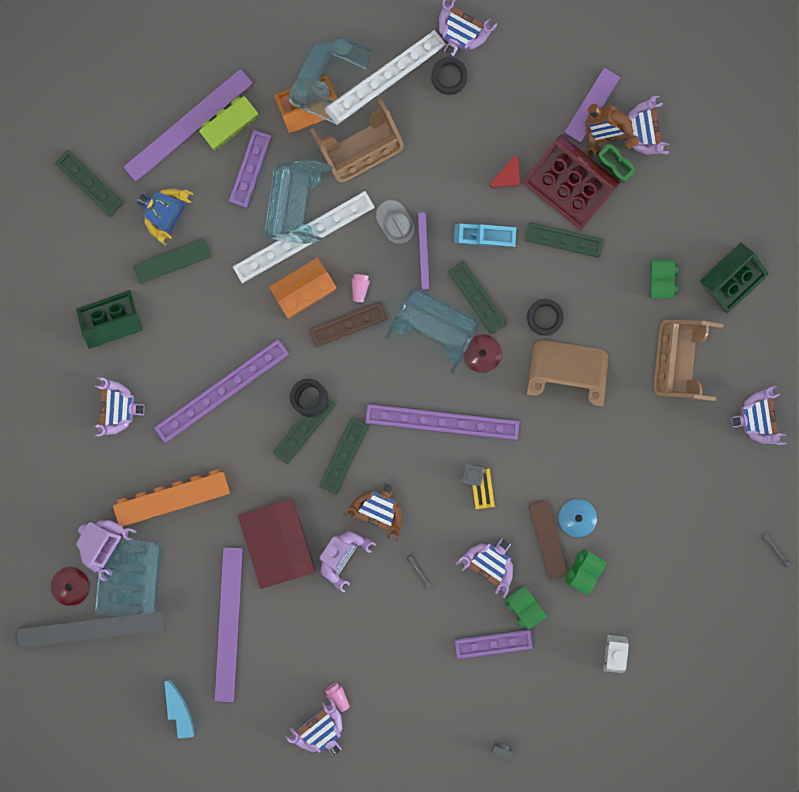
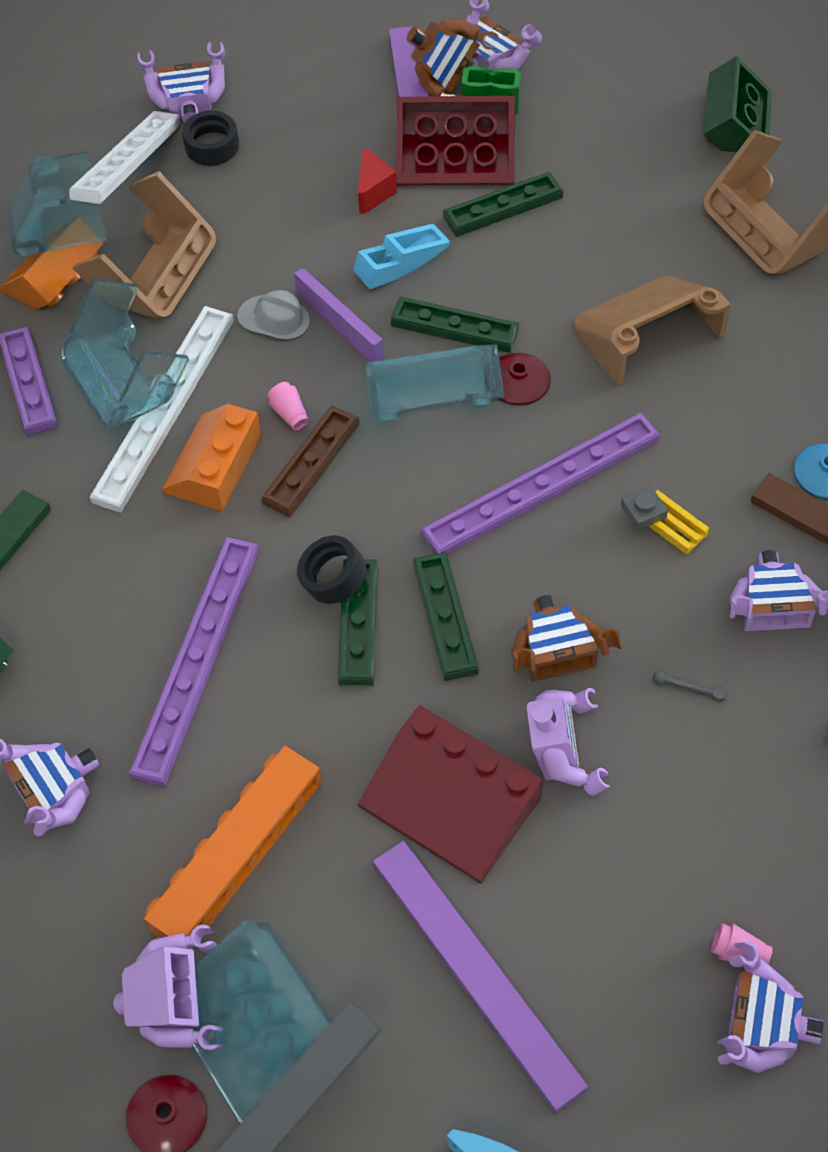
camera: 30 degrees left, 30 degrees down
black tyre [527,299,564,336] -> none
green brick [650,259,679,299] -> none

